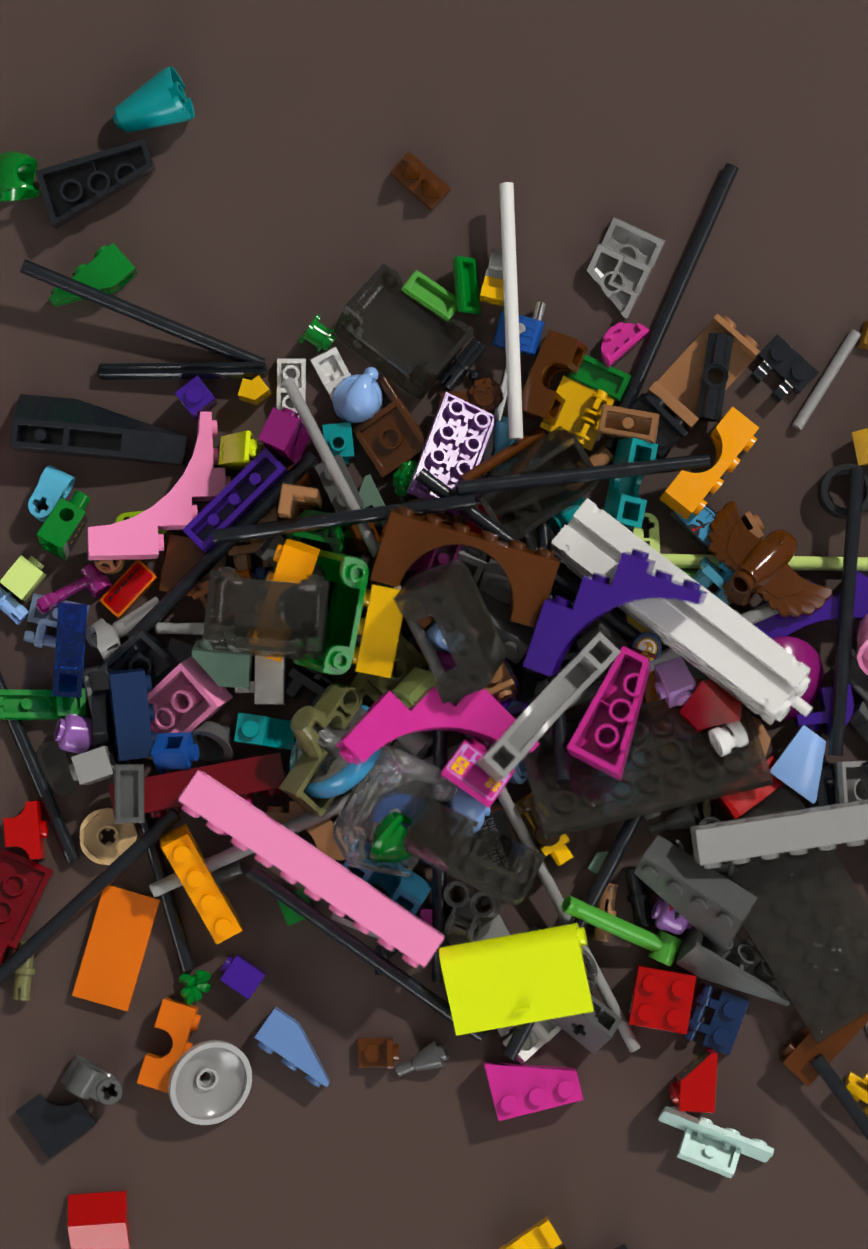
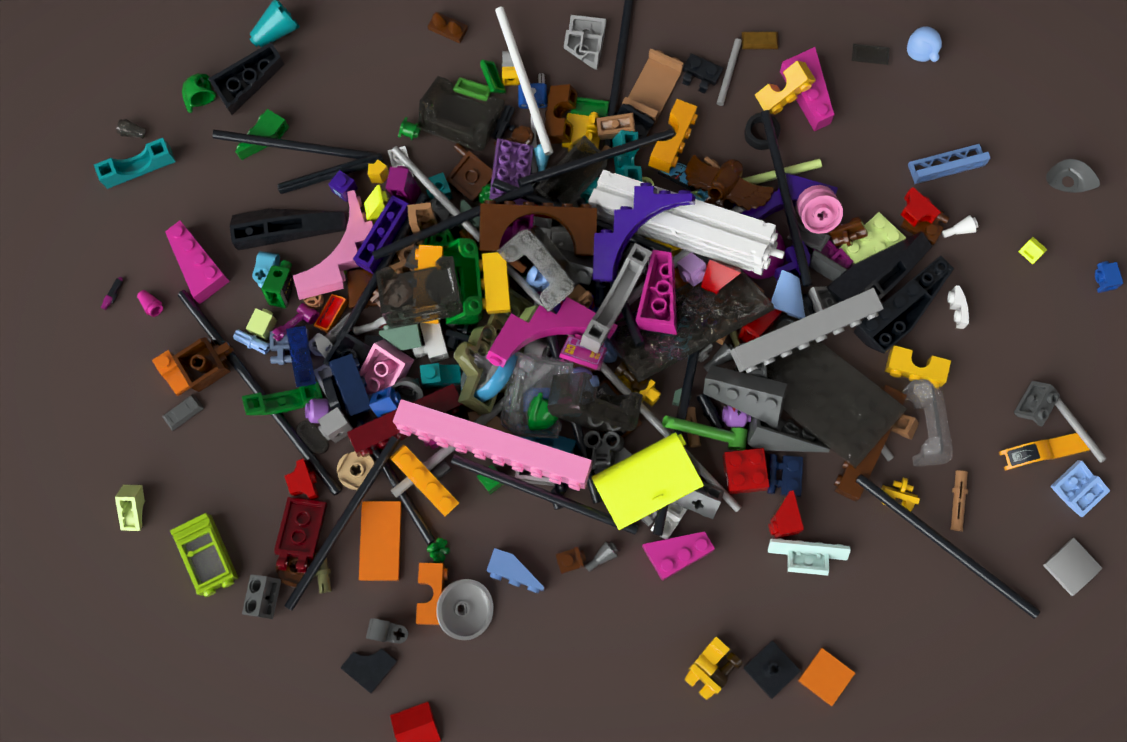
camera: 10 degrees left, 10 degrees down
dark grey tile [114,764,144,823] -> none
dark purple brick [219,954,267,999] -> none
white slope [310,346,351,402] -> none
light blue piece [332,367,383,423] -> none
reddish brown piece [458,427,545,481] -> none
dark pink tile [600,322,650,368] -> none
tile [632,632,662,662] -> none
black piece [696,333,733,422] -> none
white wheel [708,720,749,757] -> none

